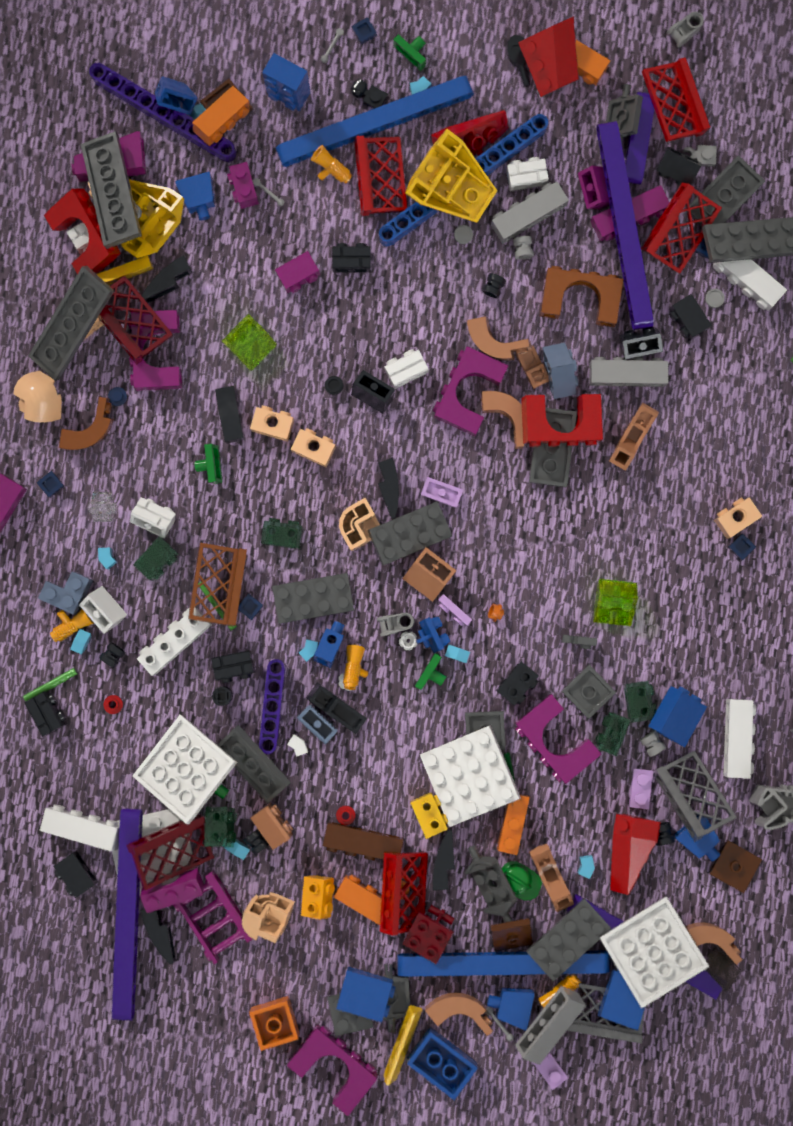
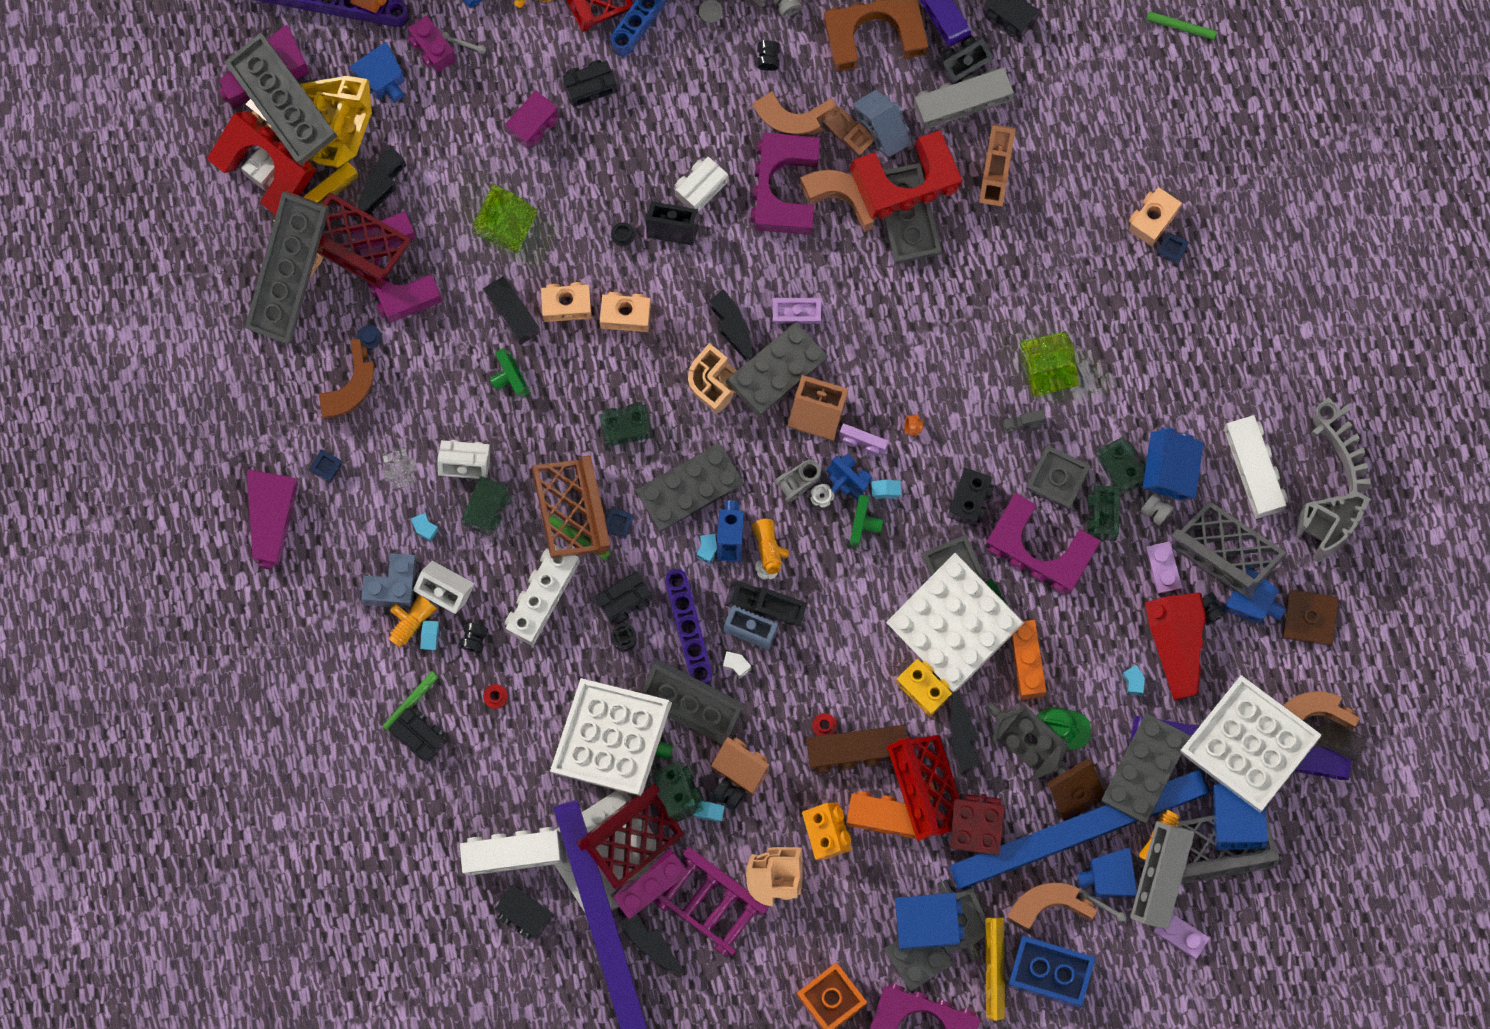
camera: 20 degrees left, 10 degrees down
light nougat brick [13,371,62,423] -> none
nougat arch [529,843,574,912] -> none

